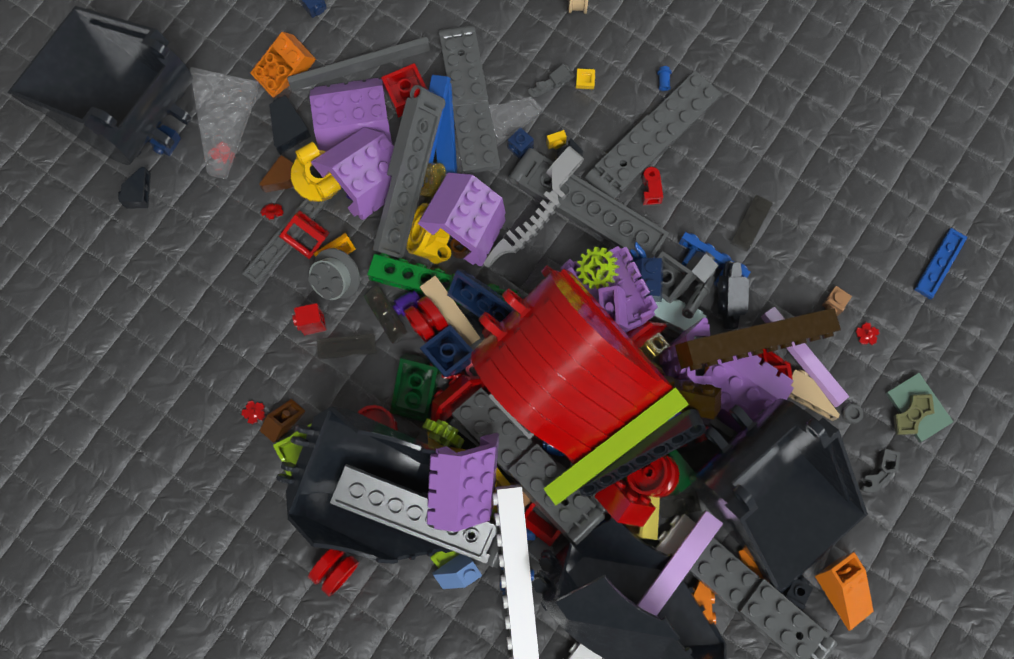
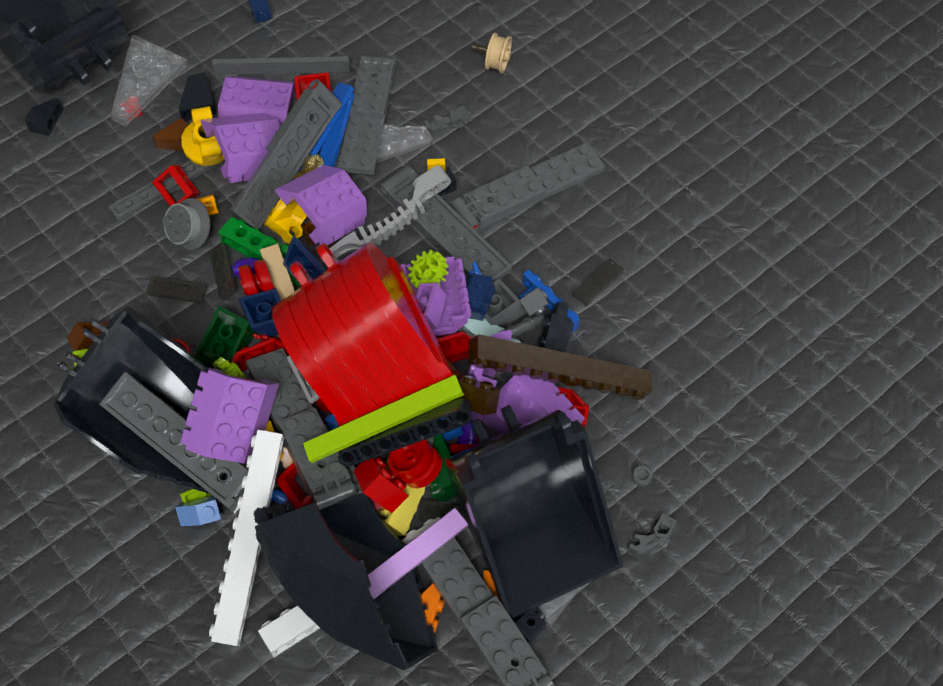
camera: 15 degrees right, 15 degrees down
dark blue brick [149,124,181,156] -> none
red plant [241,401,265,425] -> none
orange slope [250,32,316,98] -> none
red plant [260,204,284,220] -> none
red brick [292,303,327,336] -> none
red wheel [308,549,360,597] -> none
dark blue brick [508,127,534,159] -> none
yellow plate [576,69,595,89] -> none
clear yellow leg [640,332,670,361] -> none
red leg [642,167,663,205] -> none
blue pin [657,66,672,91] -> none
lavender tile [761,307,849,408] -> none
tan slope [789,369,840,421] -> none
orange slope [815,552,874,631] -> none
medium nougat bracket [822,286,852,316] -> none
red plant [855,322,880,345] -> none
sand green tile [886,373,953,443] -> none
olive tile [893,394,935,435] -> none
blue tile [914,228,968,300] -> none

